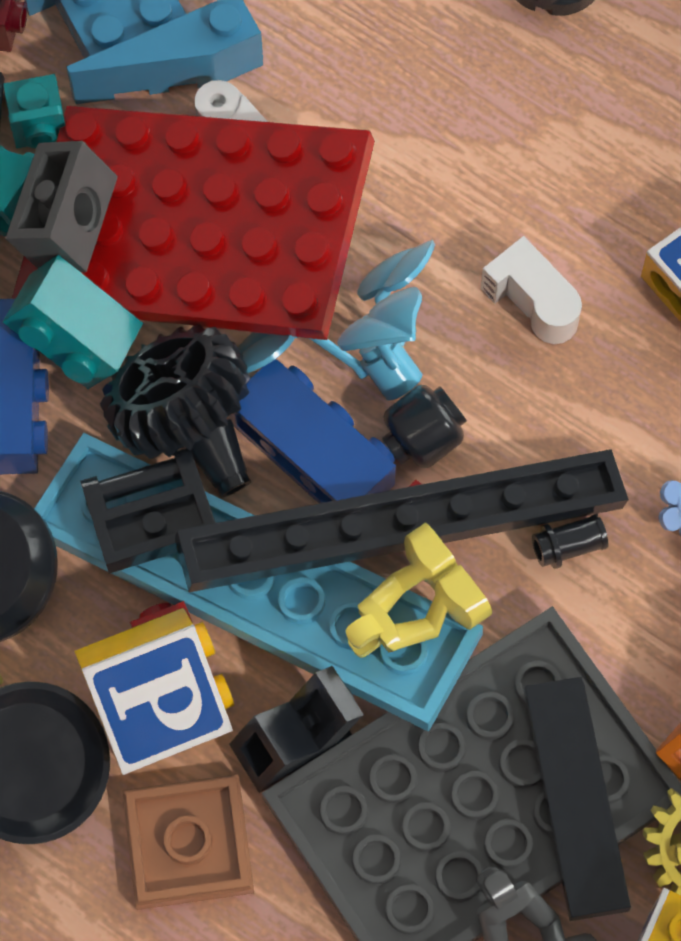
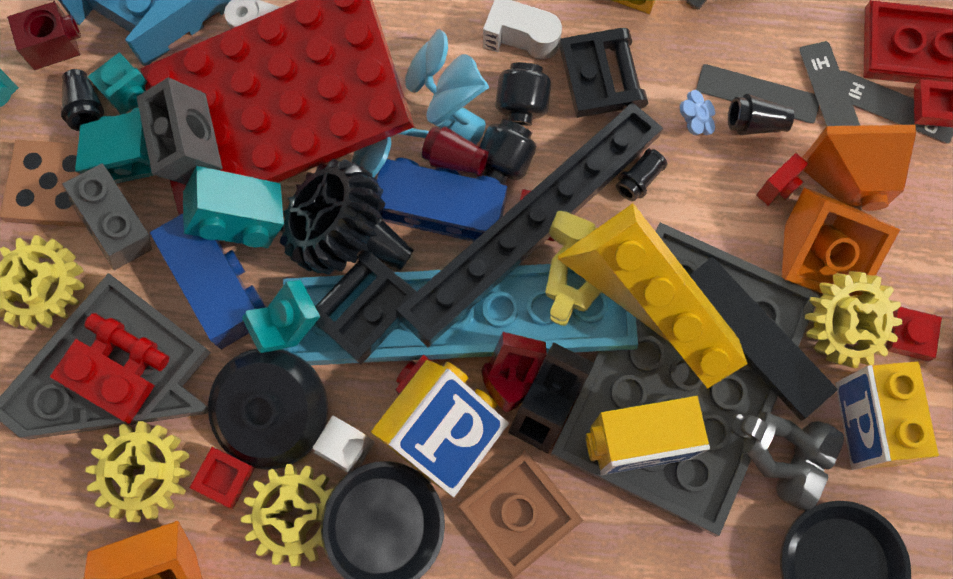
camera: 30 degrees left, 5 degrees up
none -> teal bracket [242,280,320,353]
none -> white leg [312,415,375,473]
none -> dark red cone [422,126,488,175]
none -> dark red tile [481,332,547,412]
none -> black head [495,62,551,126]
none -> yellow wedge [558,203,747,389]
none -> black plate [559,28,648,118]
none -> yellow piece [586,396,710,475]

